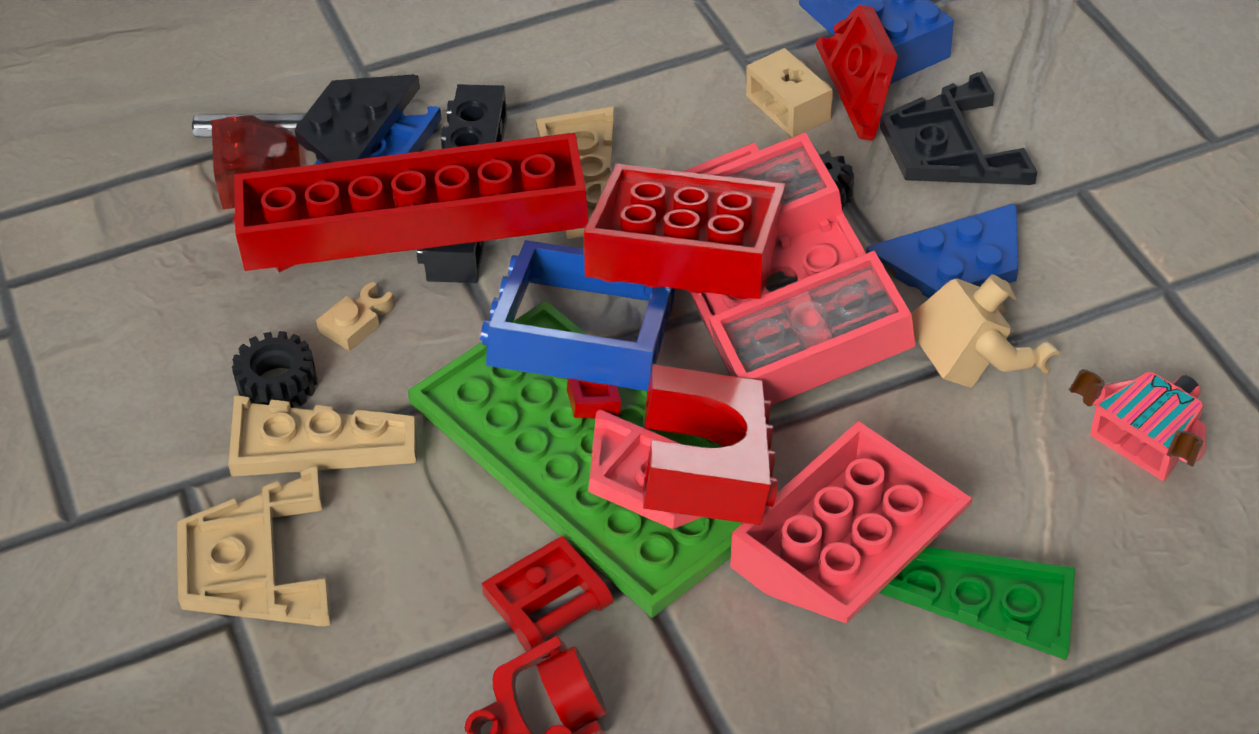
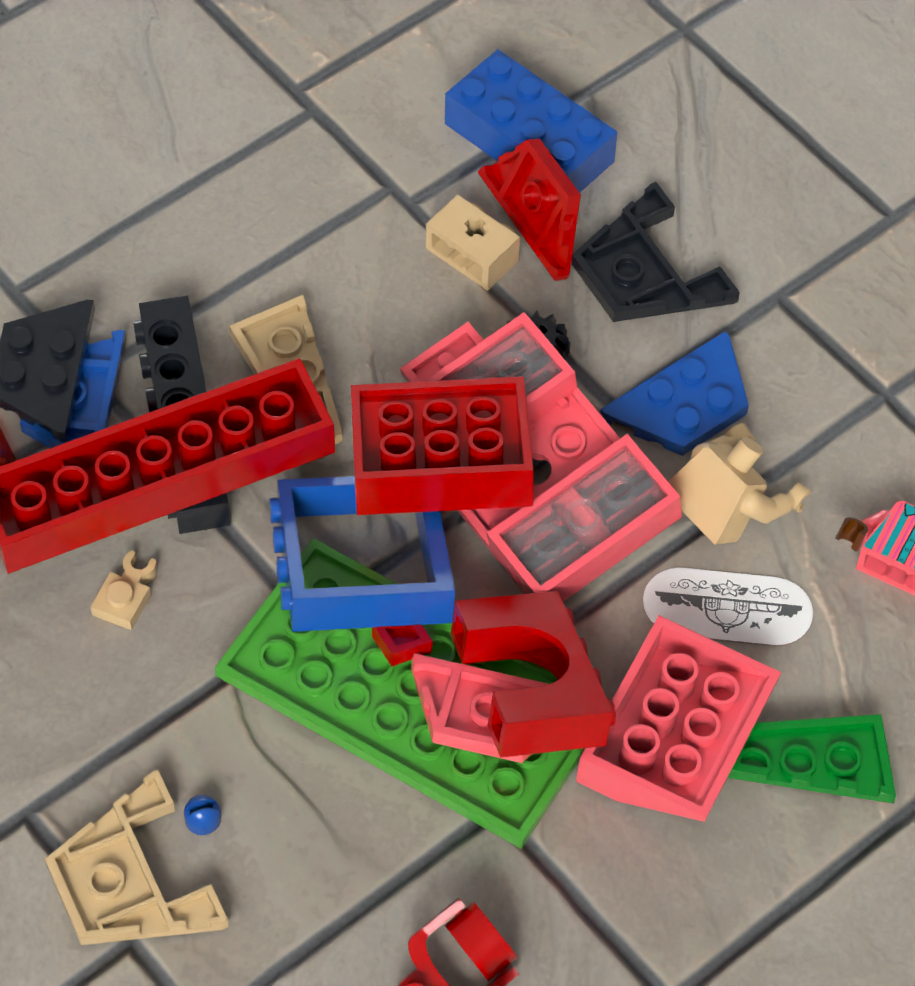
camera: 20 degrees left, 10 degrees up
tan wing [228,395,416,477] -> none
black tyre [232,331,318,408] -> none
red plate [481,536,613,651] -> none
none -> blue hinge [184,794,221,835]
none -> white sticker [643,568,813,645]

